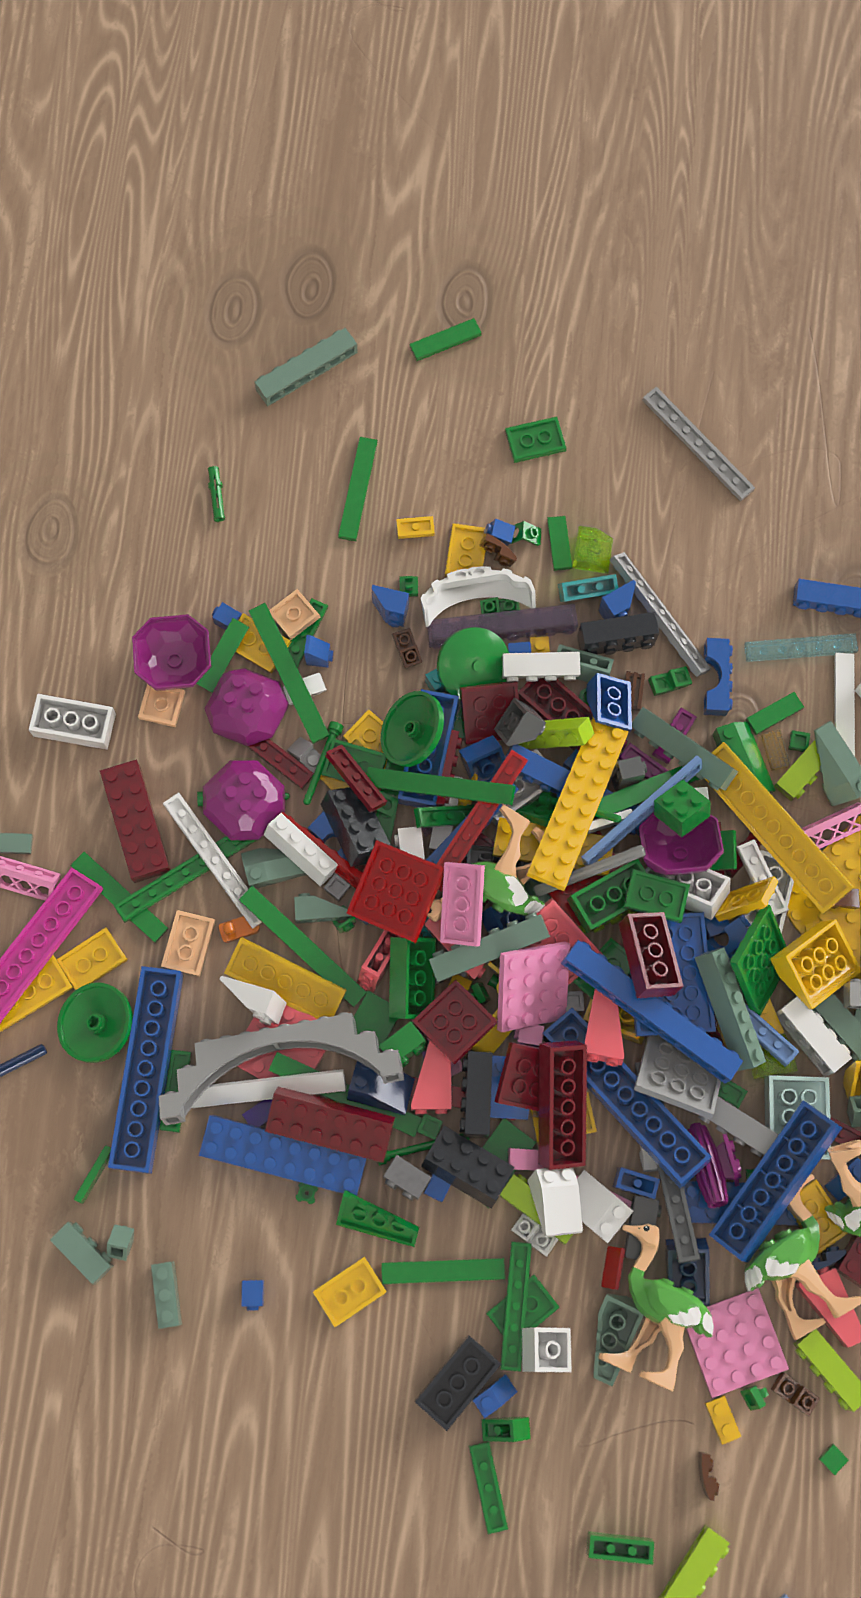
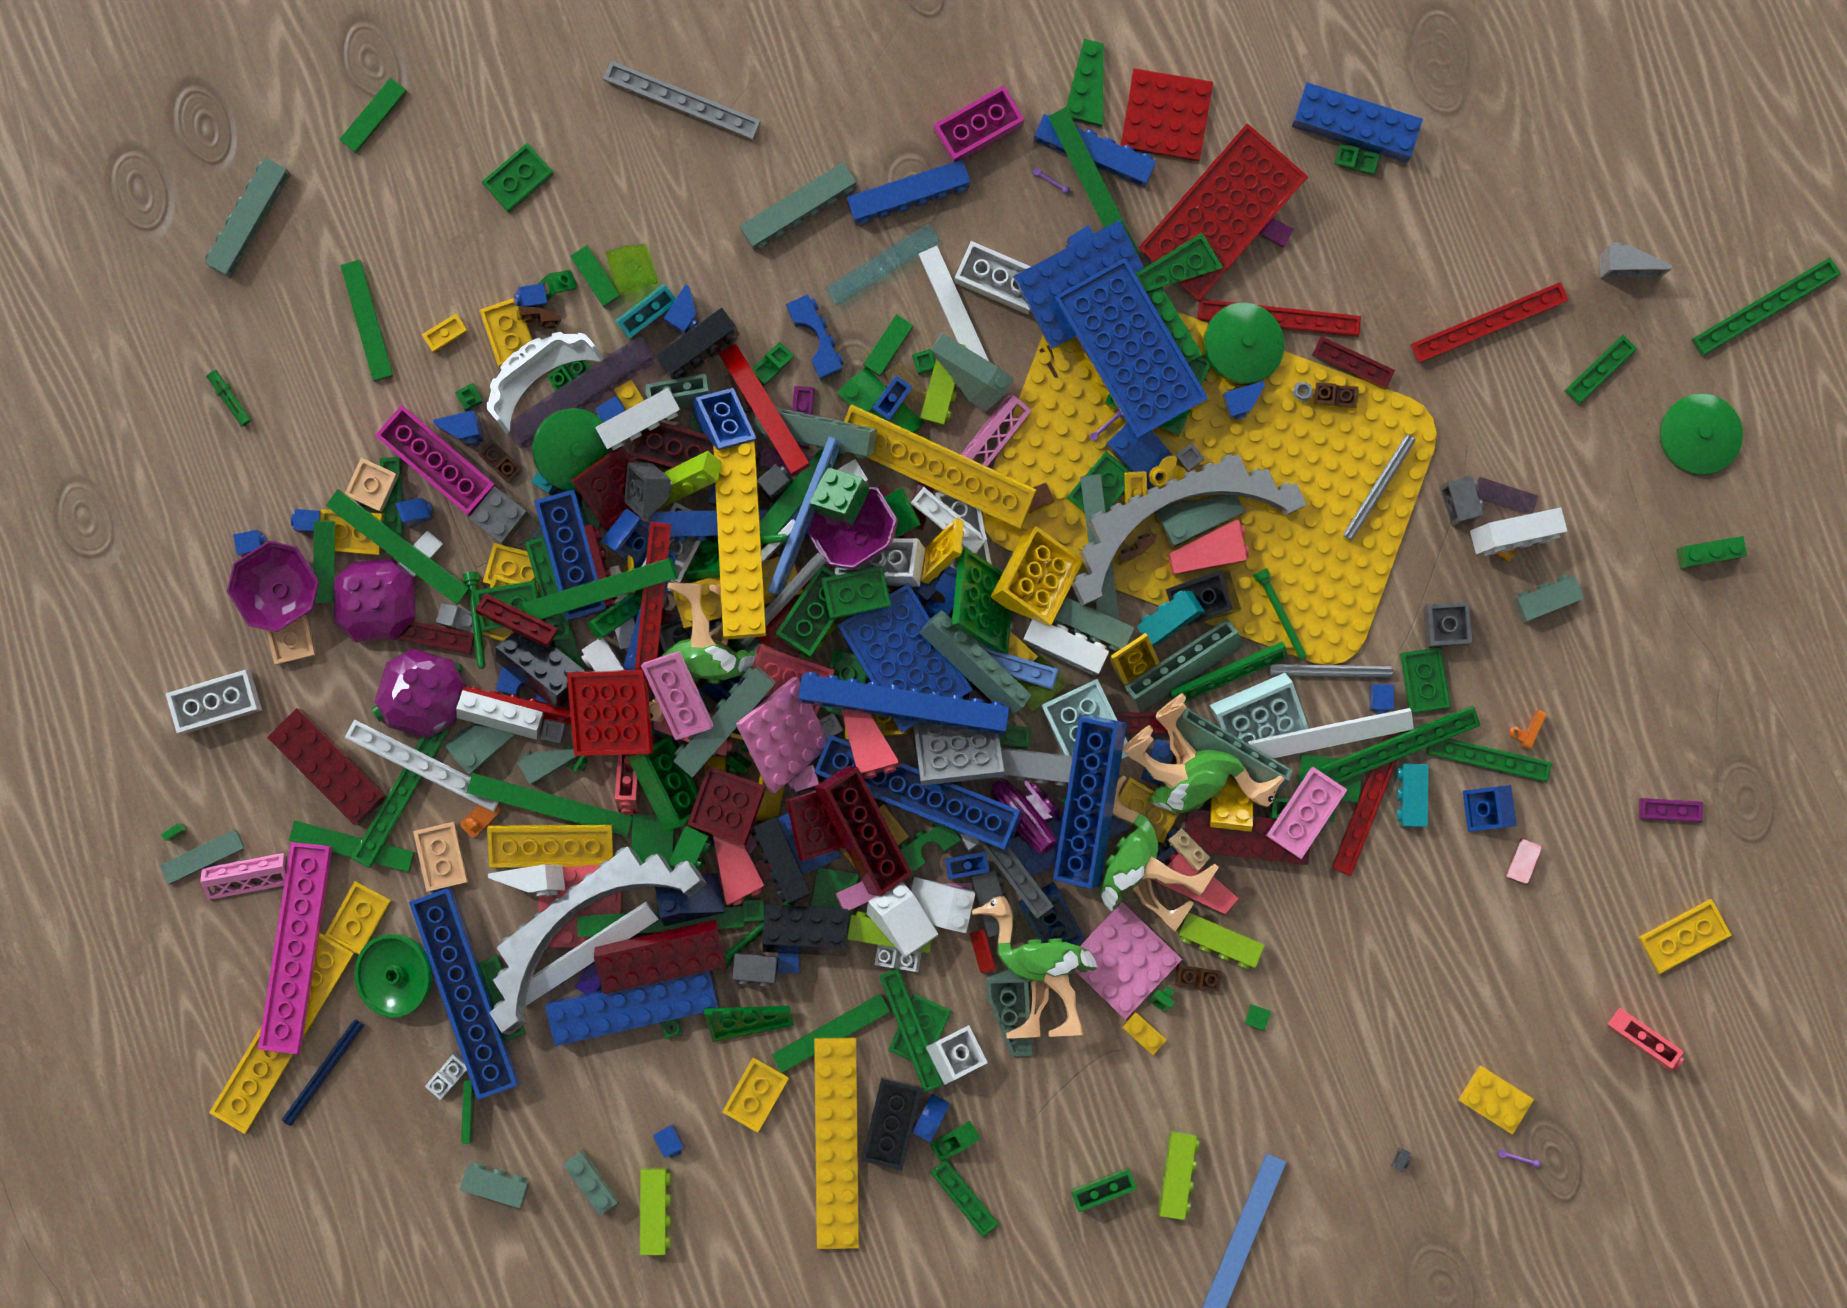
camera: 25 degrees left, 10 degrees up
sand green brick [106,1224,134,1261] -> none
green dish [380,691,444,767] -> none
light grey plate [610,552,711,677] -> none
dark red brick [619,912,683,998] -> none
reddish brown slope [698,1452,719,1501] -> none
none -> blue brick [233,530,267,557]
none -> dark pink brick [375,405,498,517]
none -> white slope [425,1053,467,1100]
none -> flat silver brick [469,486,530,546]
none -> lime brick [640,1168,671,1255]
none -> red tile [718,343,810,476]
none -> sand green brick [740,162,857,250]
none -> yellow plate [814,1037,859,1249]
none -> blue slope [872,375,913,421]
none -> green arch [898,823,961,872]
none -> tan hinge [1168,828,1210,871]

